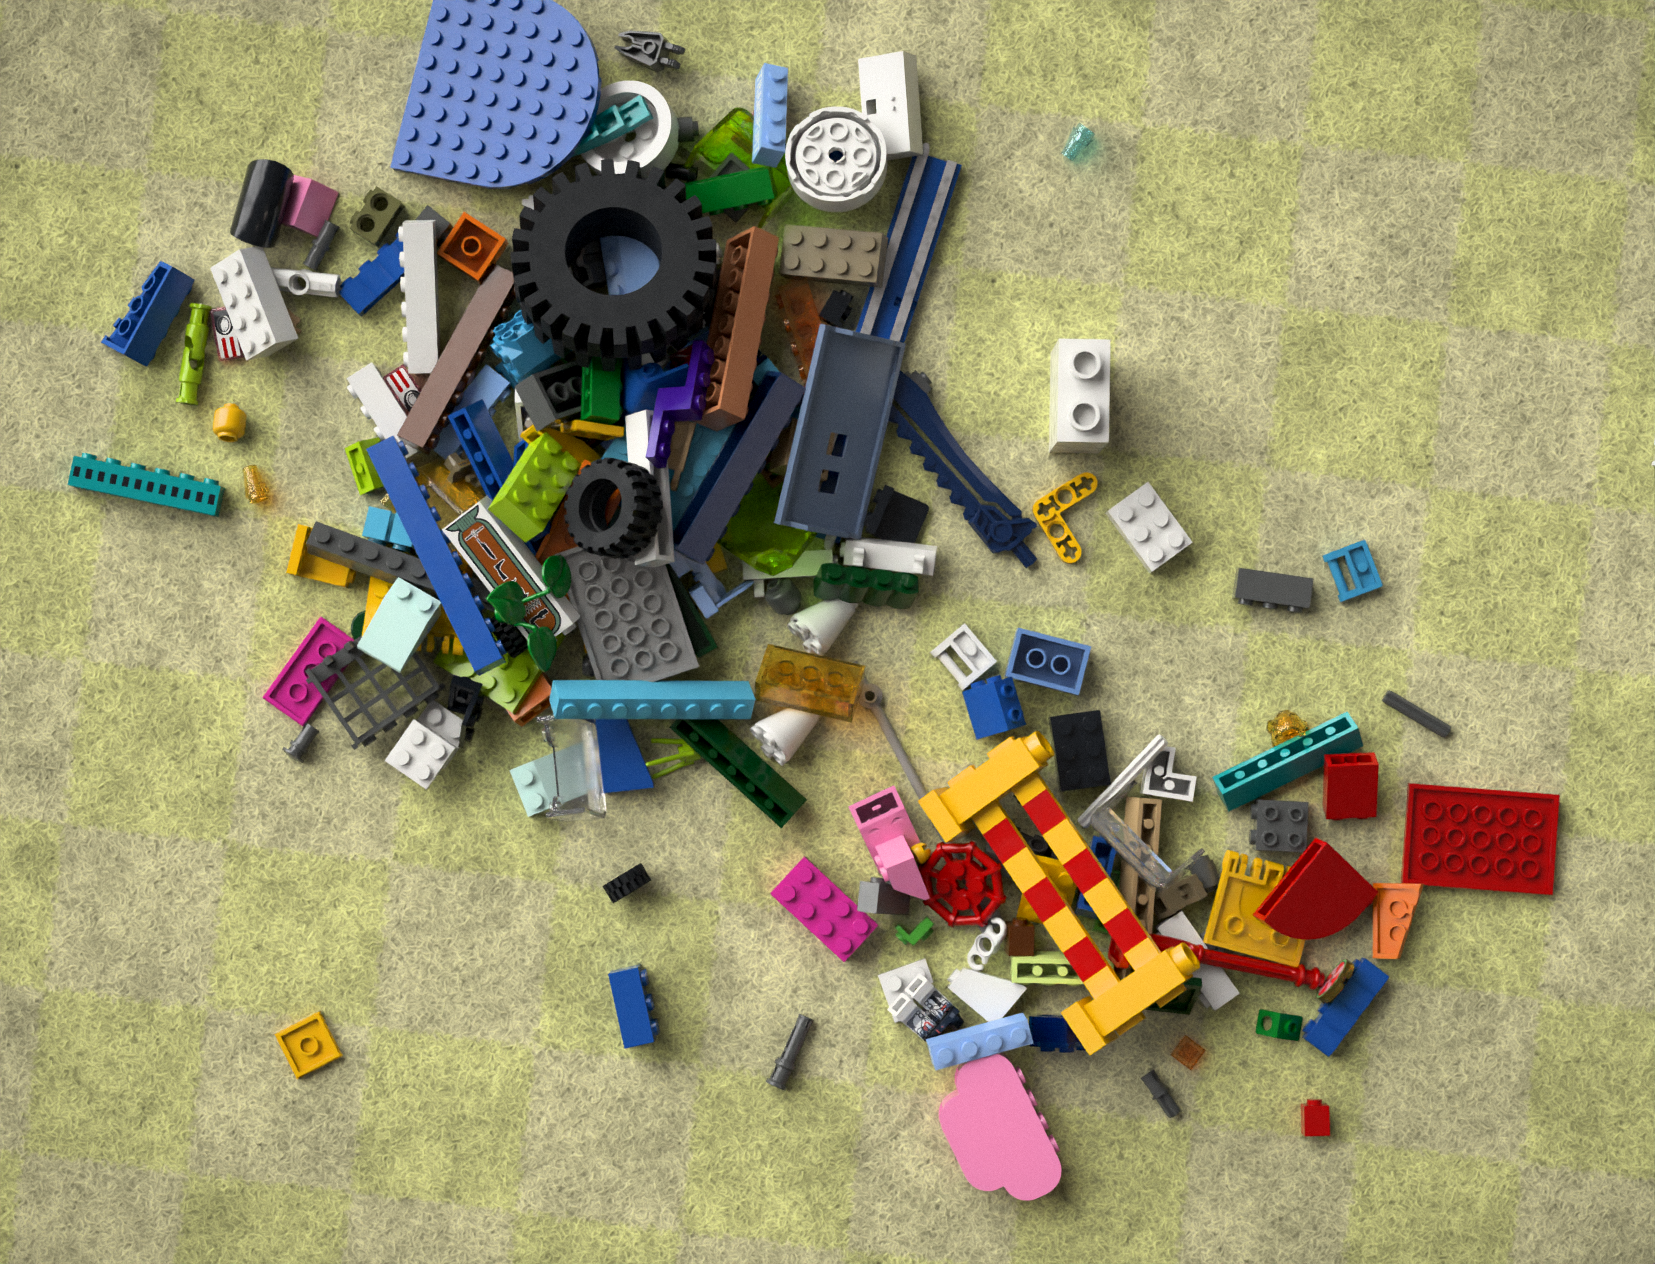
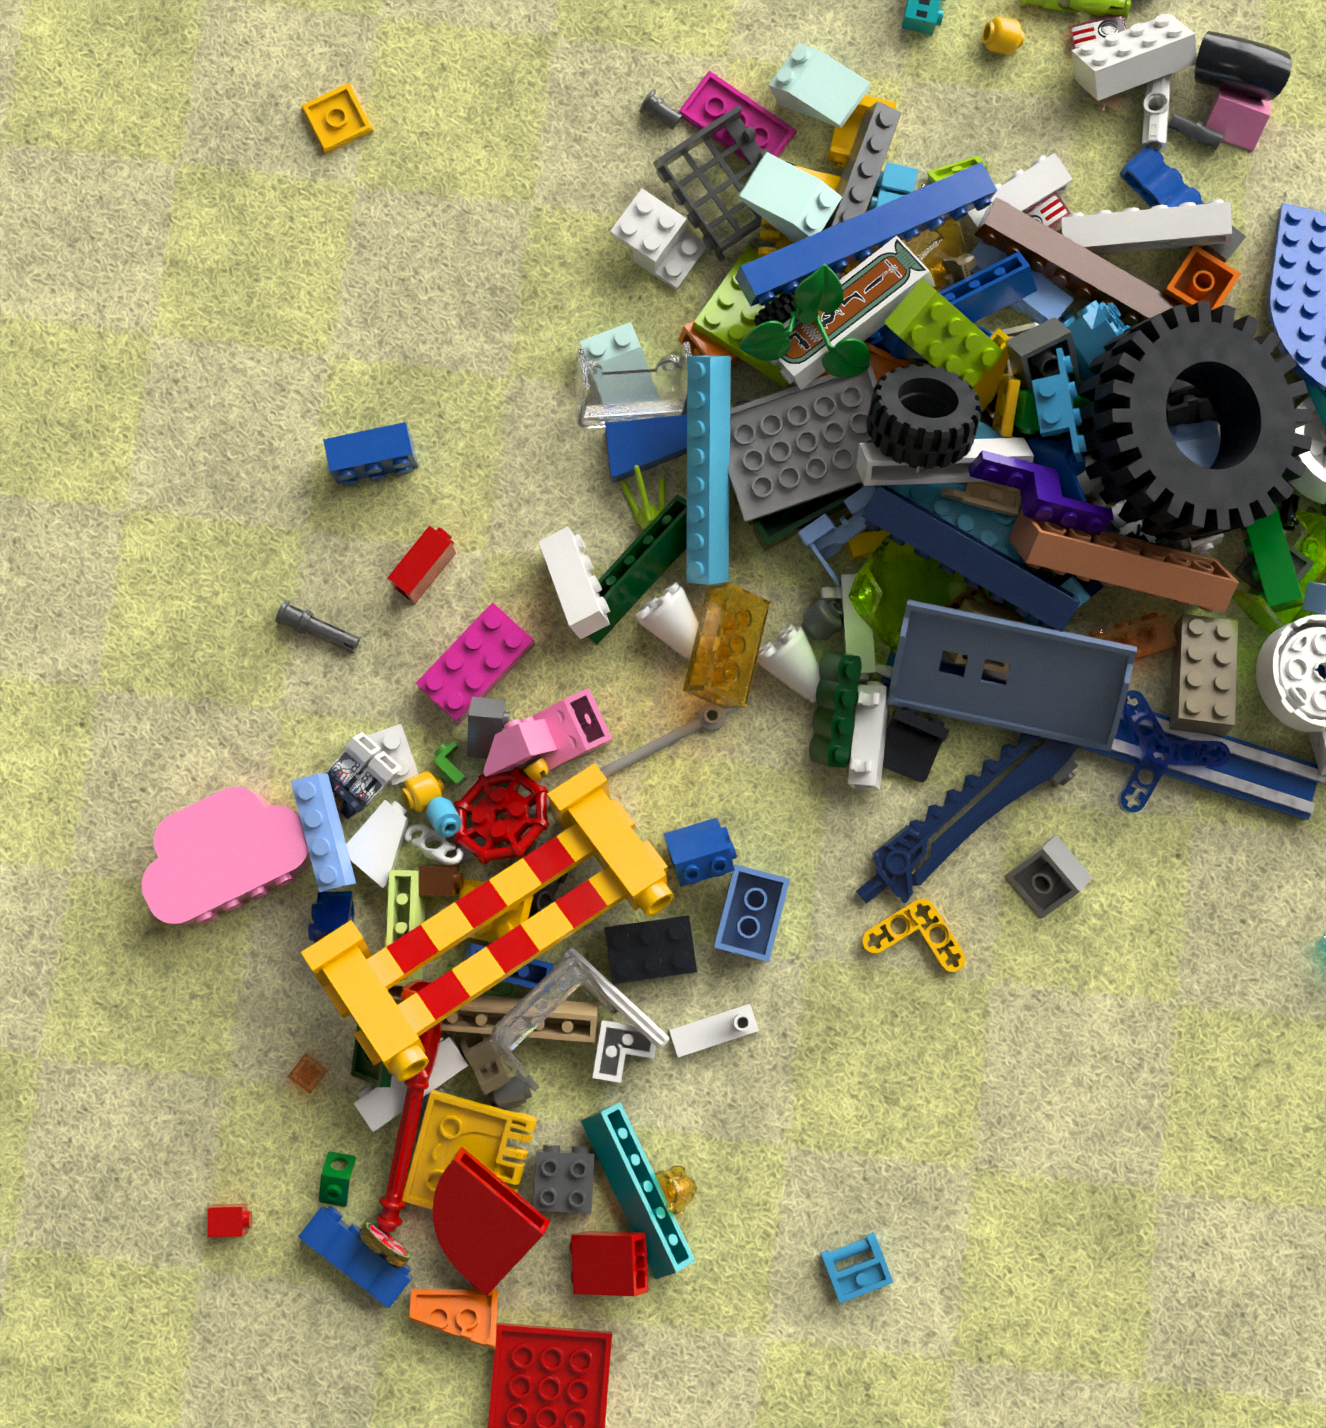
camera: 85 degrees right, 5 degrees down
clear yellow cone [242,465,270,504] -> none
olive brick [350,186,404,247] -> none
black bracket [447,675,485,749] -> none
black tyre [602,863,651,903] -> none
black brick [819,289,853,328] -> none
white plate [930,623,997,690] -> none
white brick [1049,339,1110,454] -> none
white brick [1105,482,1193,573] -> none
dark grey axle [1141,1069,1180,1118] -> none
dark grey brick [1232,568,1314,613] -> none
dark grey axle [1382,690,1451,737] -> none
none -> red brick [387,525,456,604]
none -> yellow head [401,771,445,812]
none -> medium azure brick [426,797,462,837]
none -> white brick [539,526,610,639]
none -> white piece [669,1004,759,1057]
none -> light aqua slope [769,43,871,128]
none -> light grey slope [1005,834,1093,919]
none -> dark azure bracket [1032,348,1087,463]
none -> clear blue piece [1117,690,1230,813]

